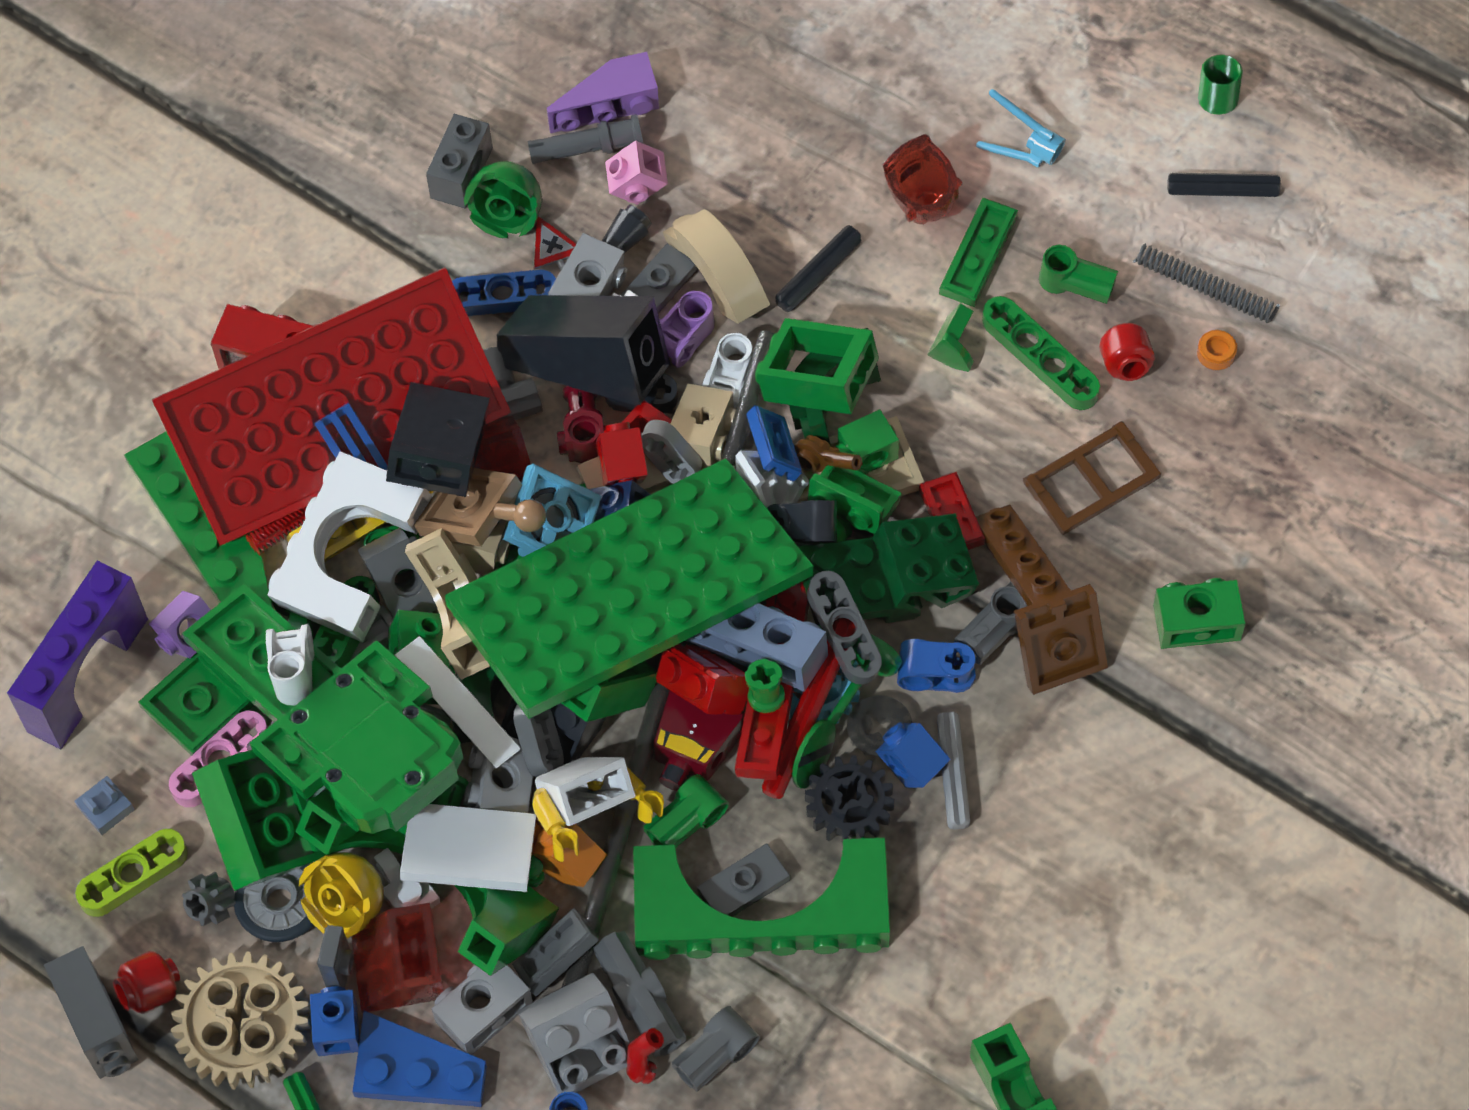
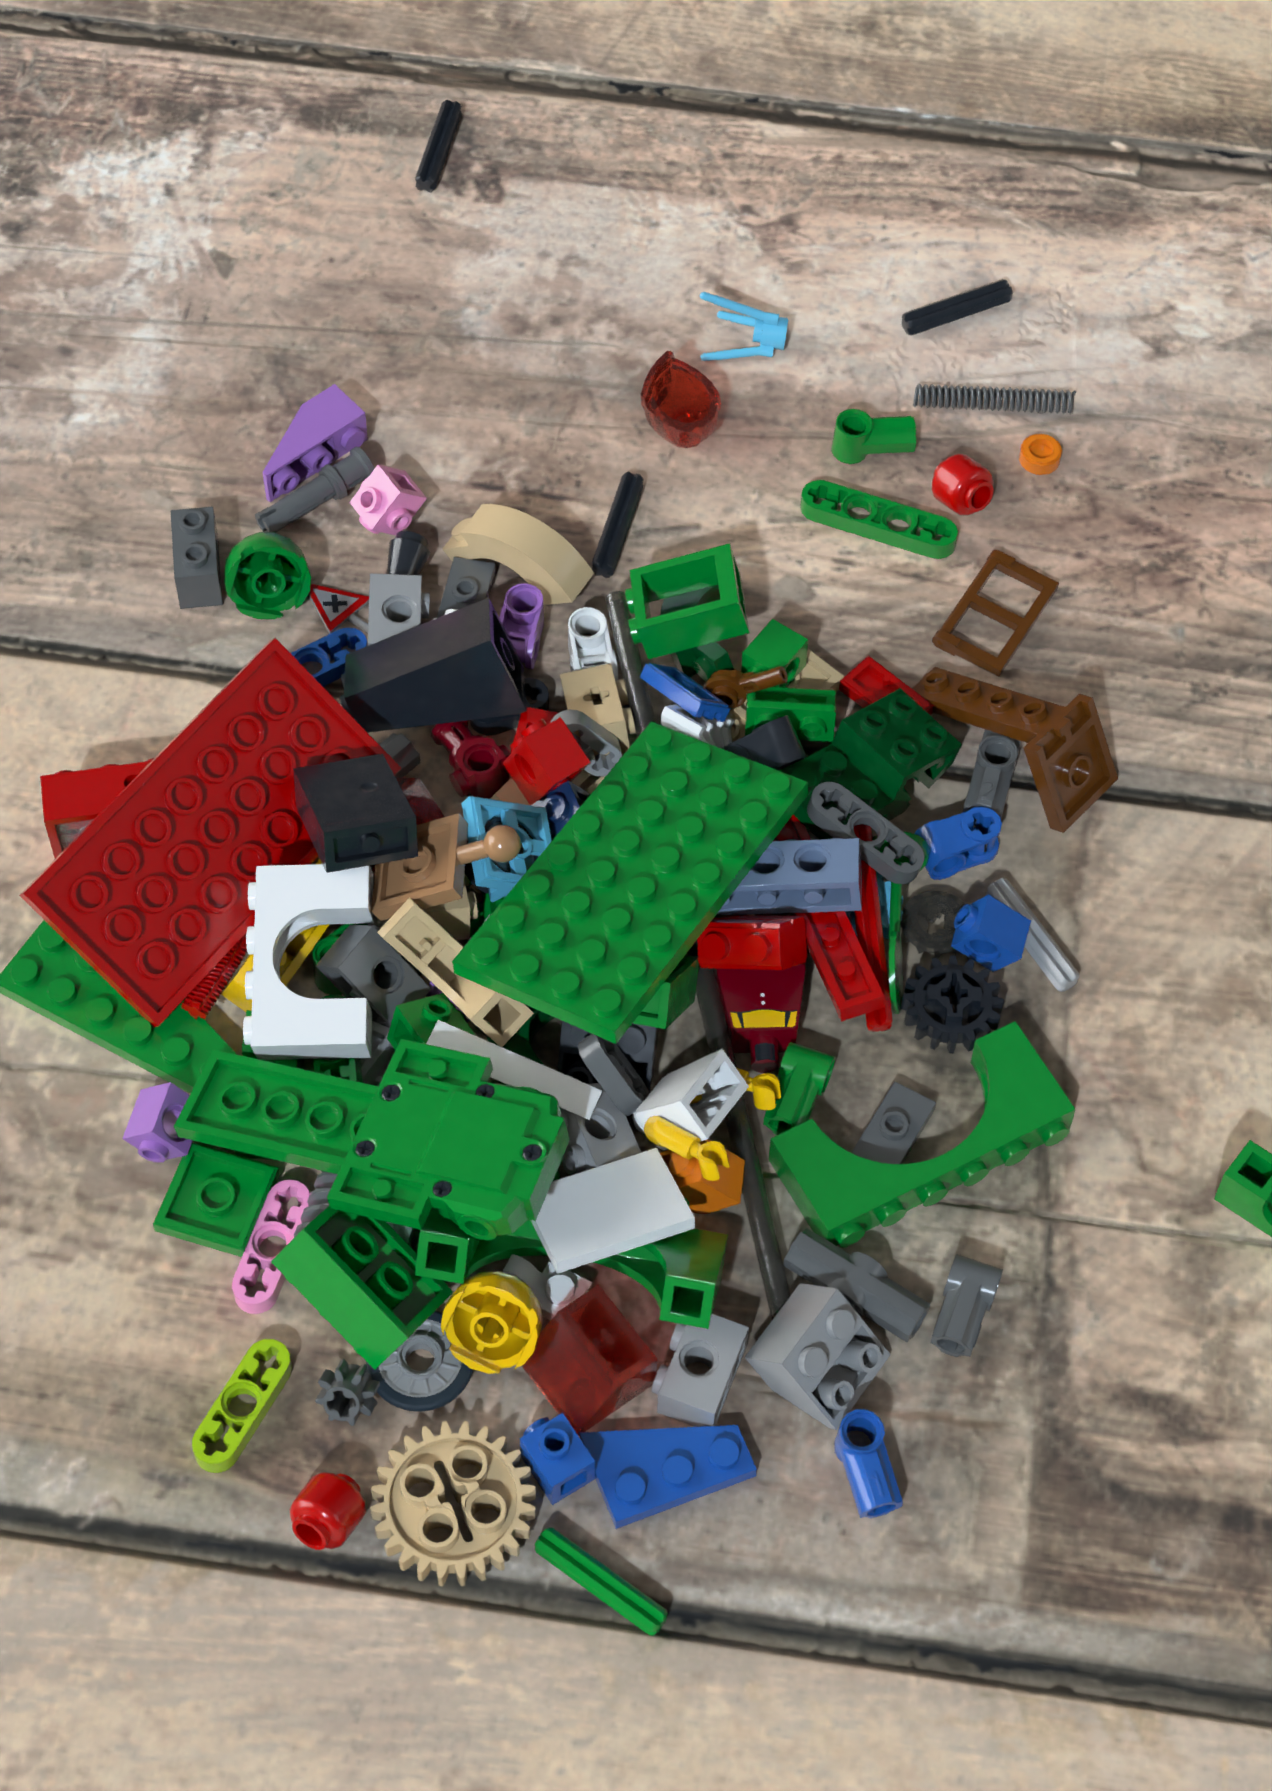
camera: 30 degrees left, 5 degrees down
dark purple arch [7,560,148,750] -> none
dark grey window [44,946,139,1079] -> none
sand blue tile [74,776,134,835] -> none
white piece [266,624,314,705] -> none
blue tile [314,403,388,471] -> none
dark grey plate [317,925,354,988] -> none
dark grey plate [512,908,599,997] -> none
red arm [626,1028,664,1084] -> none
green bush [745,659,785,713] -> none
green tile [927,303,974,372] -> none
green tile [939,198,1018,307] -> none
green brick [1153,578,1245,649] -> none
green piece [1198,54,1243,115] -> none

